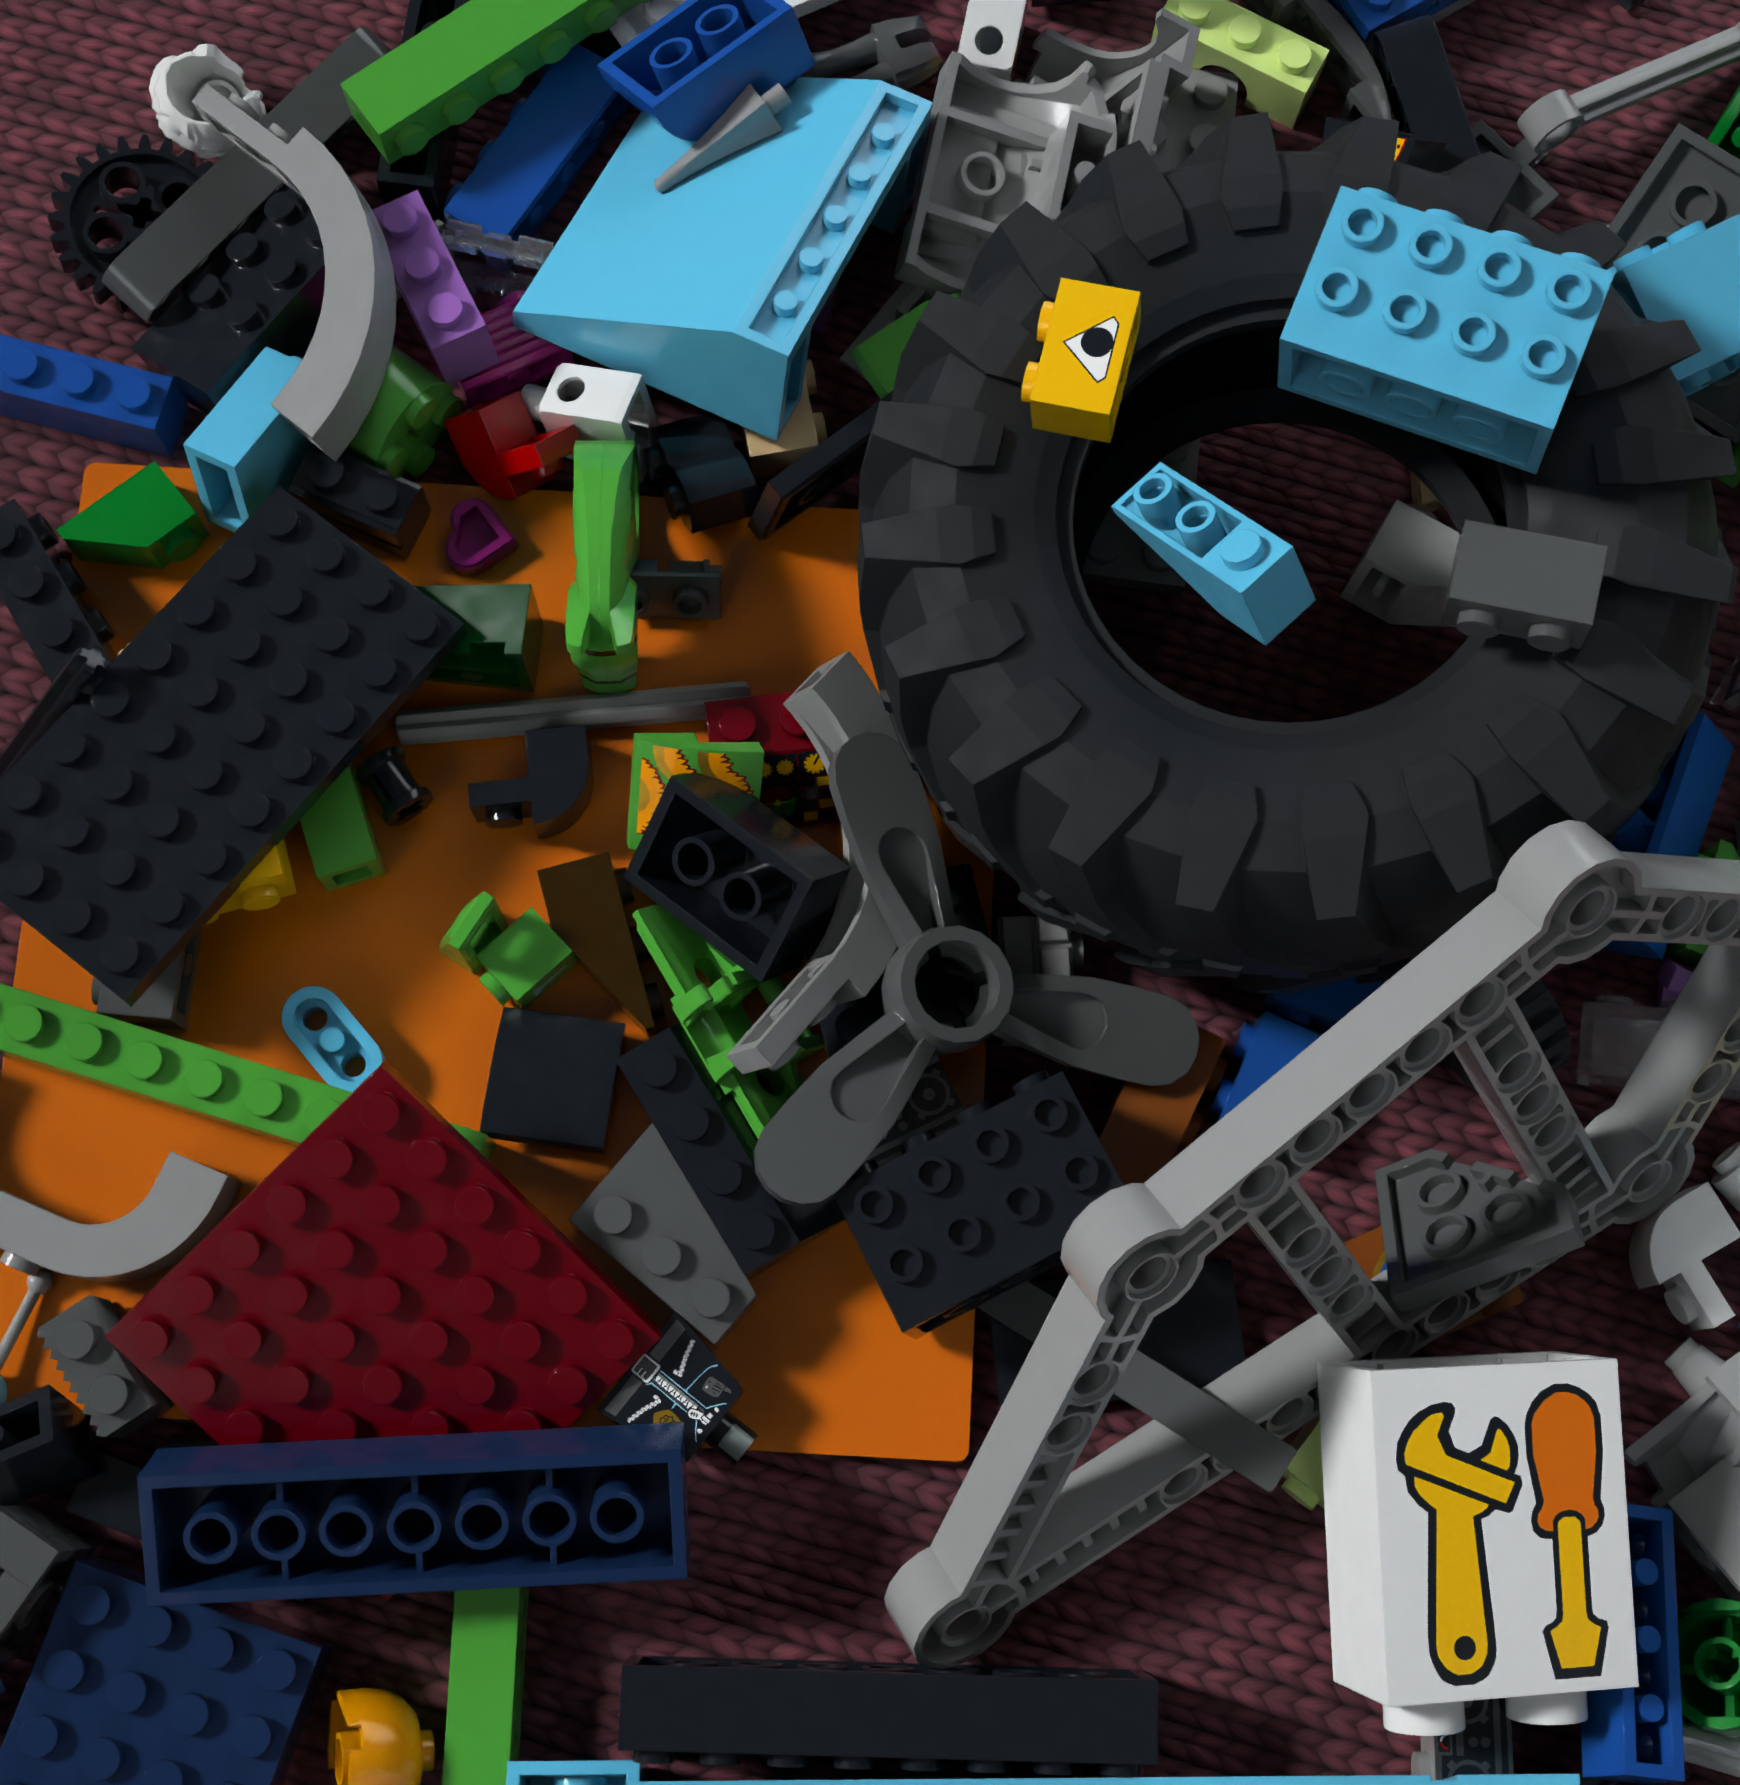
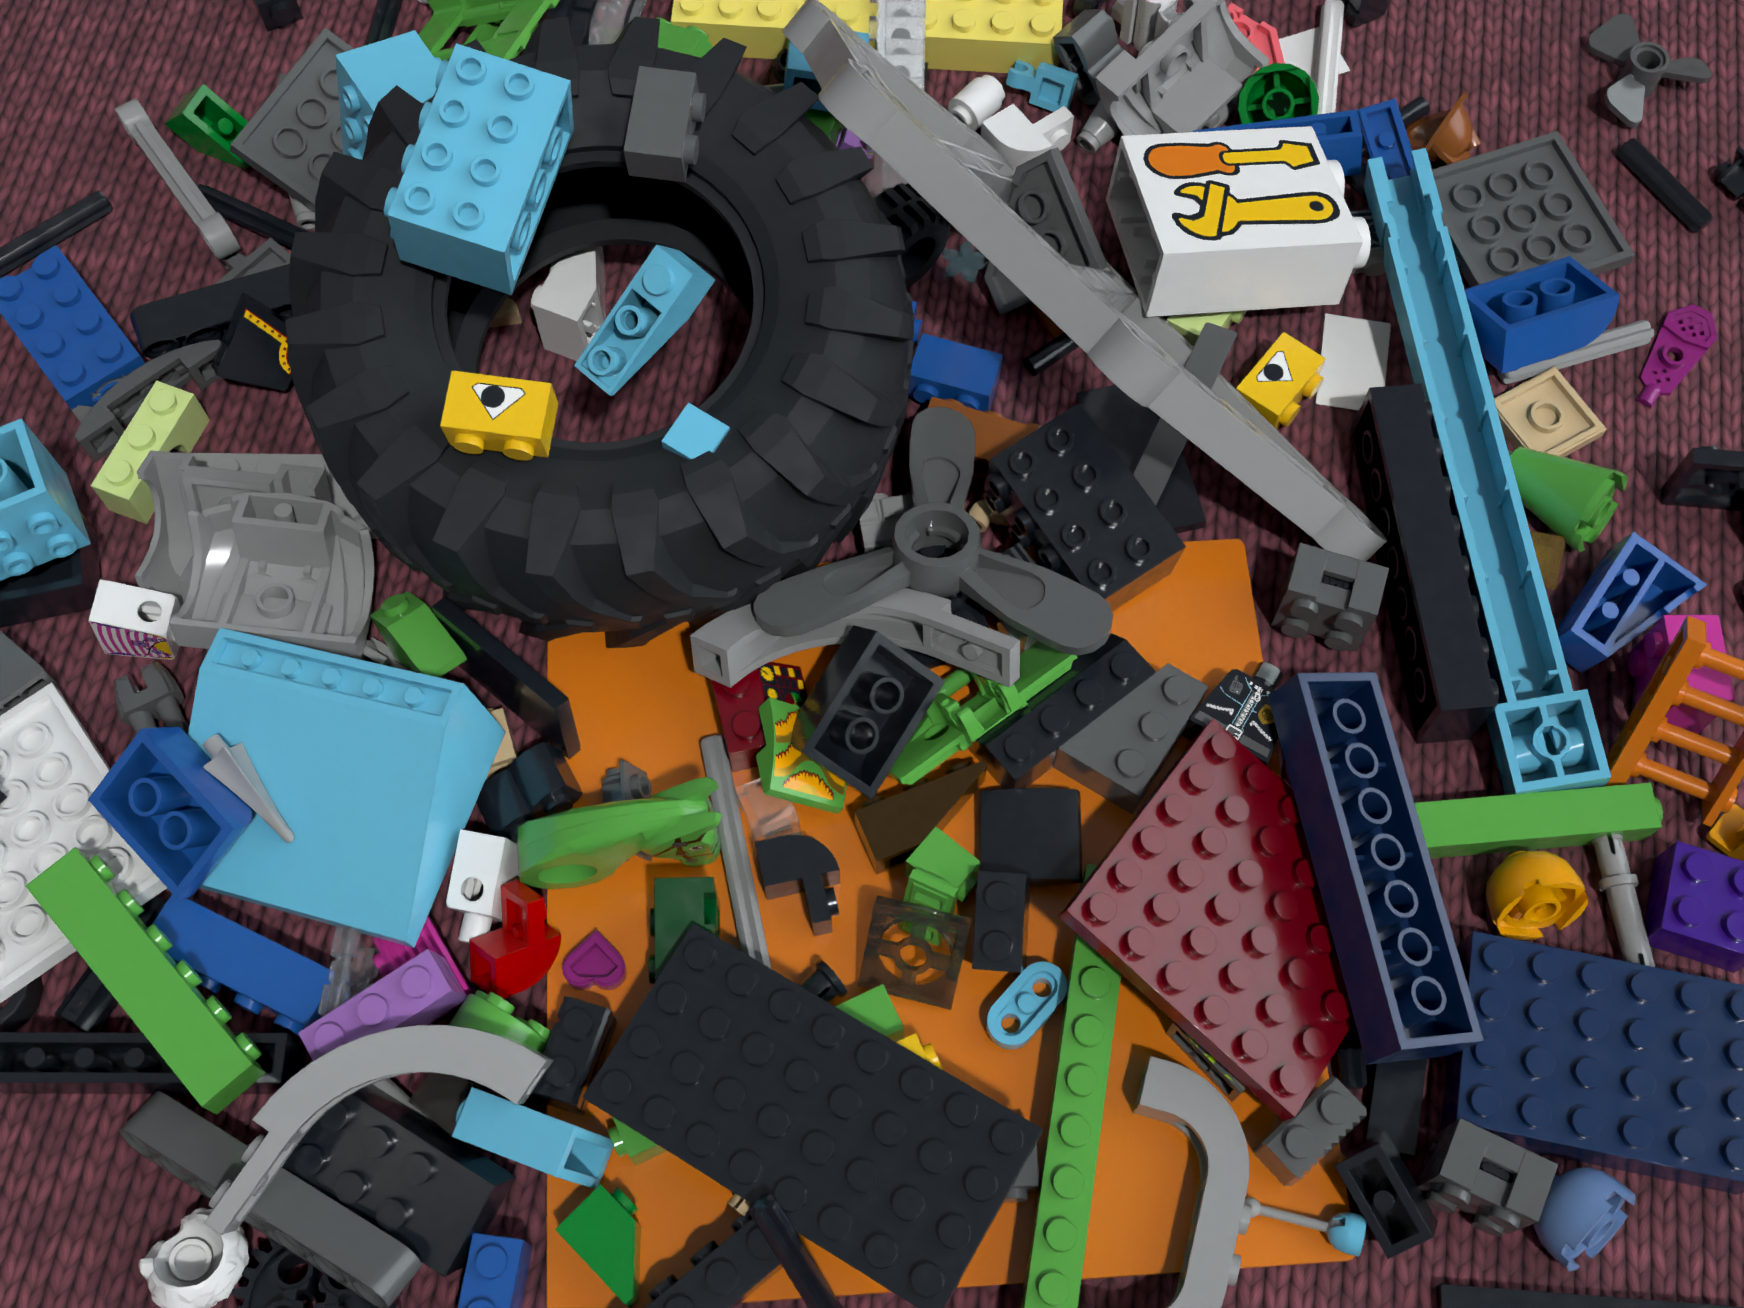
camera: 90 degrees left, 10 degrees down
none -> black axle [197,184,309,249]
none -> medium azure tile [661,403,730,460]
none -> clear panel [735,778,801,844]
none -> clear smoke piece [857,895,972,1010]
none -> clear light blue plant [942,241,989,283]
none -> black brick [972,870,1031,973]
none -> yellow brick [1236,332,1326,429]
none -> dark grey piece [1270,543,1389,652]
none -> white sticker [1316,313,1391,411]

